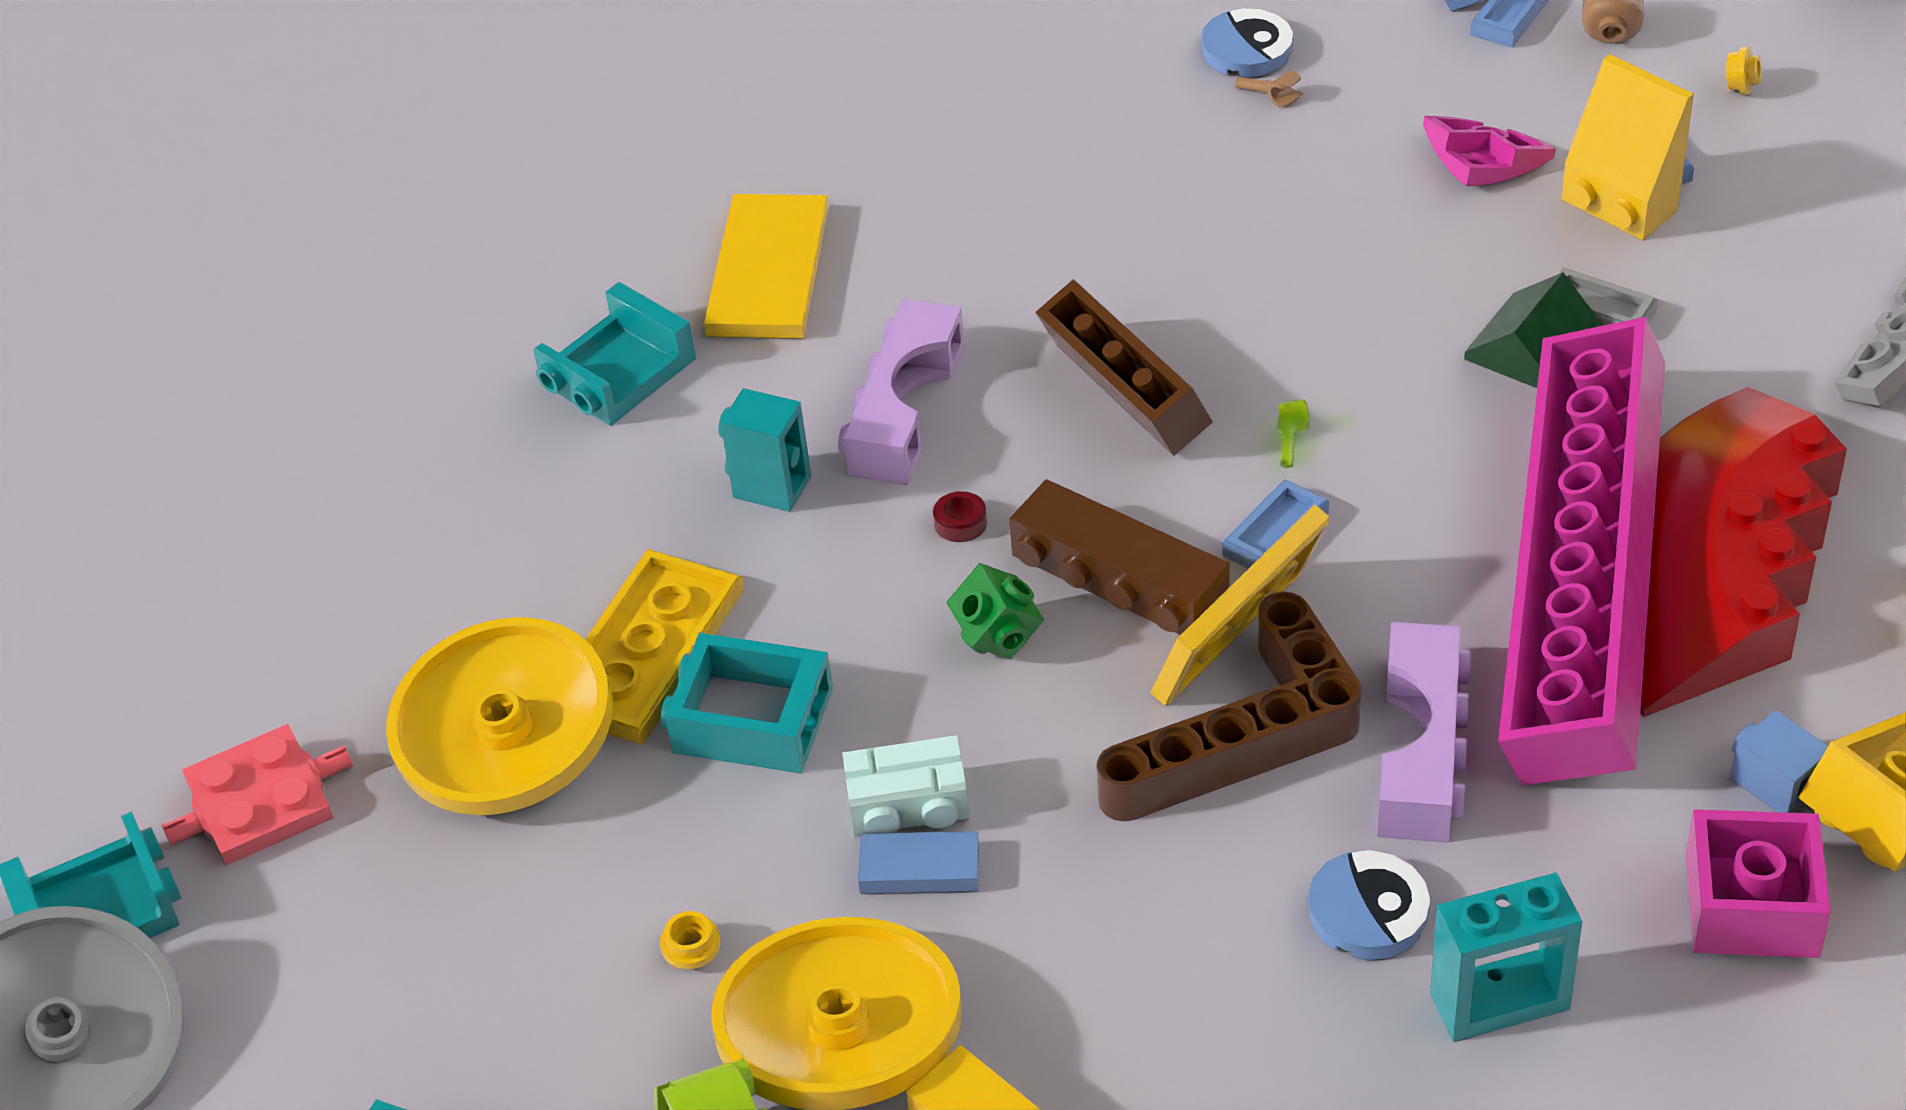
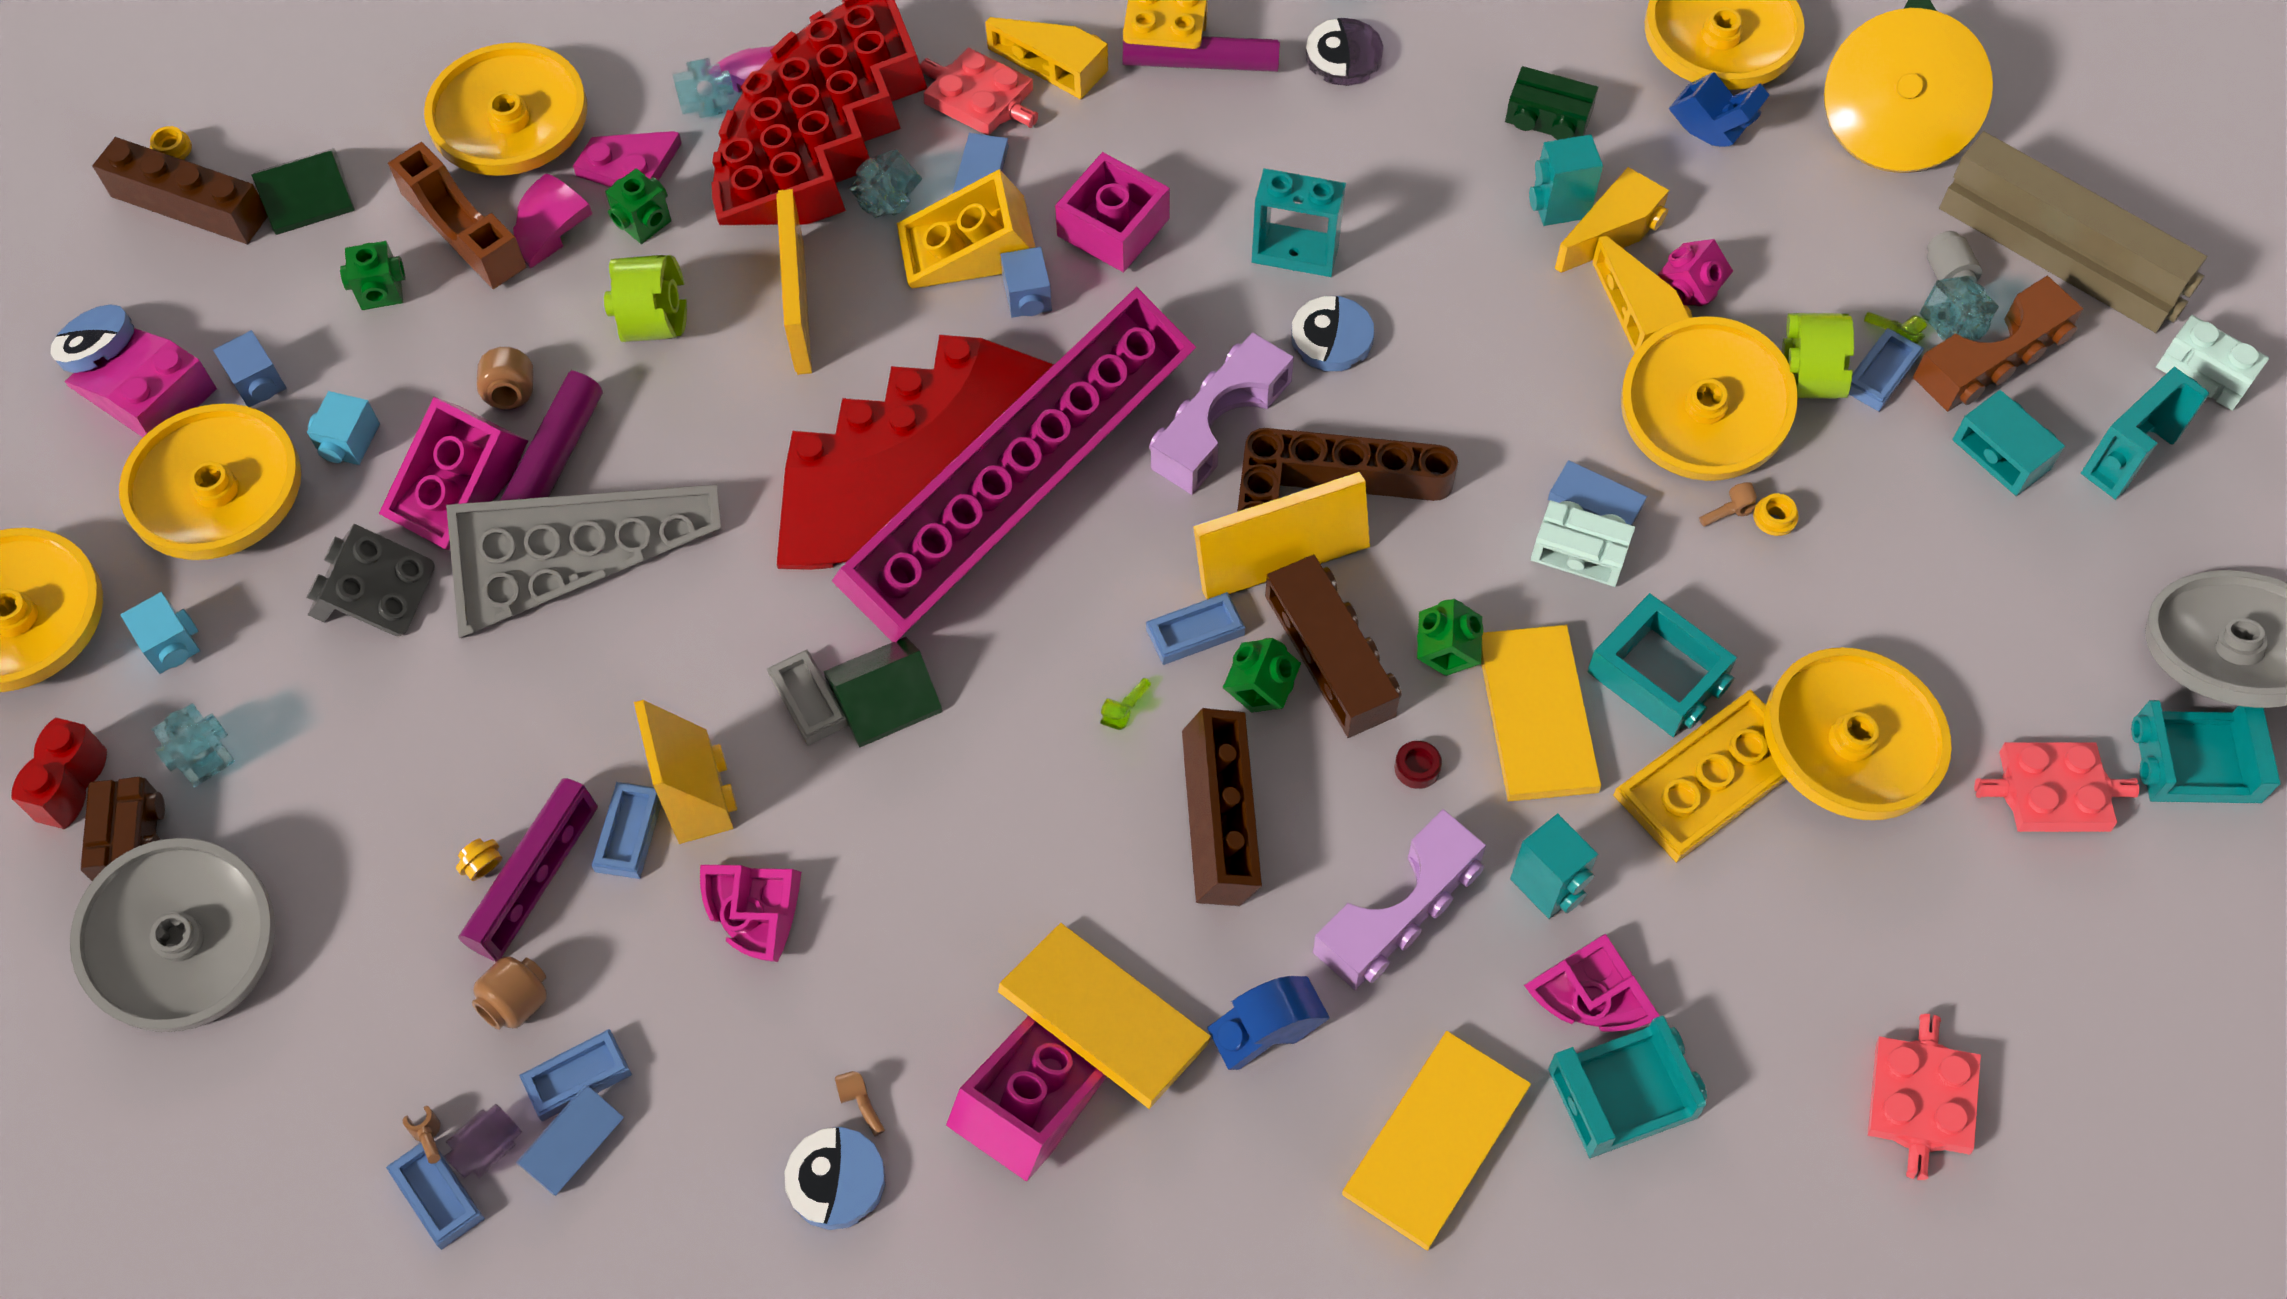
camera: 155 degrees left, 15 degrees up
none -> magenta brick [458,778,598,962]
none -> dark pink slope [946,1016,1107,1182]
none -> yellow tile [998,923,1211,1109]
none -> blue brick [1207,976,1330,1070]
none -> green brick [1223,638,1301,713]
none -> yellow tile [1481,625,1601,802]
none -> dark pink brick [1524,934,1660,1032]
none -> medium nougat hand [1699,482,1757,527]
none -> coral plate [1867,1014,1981,1180]

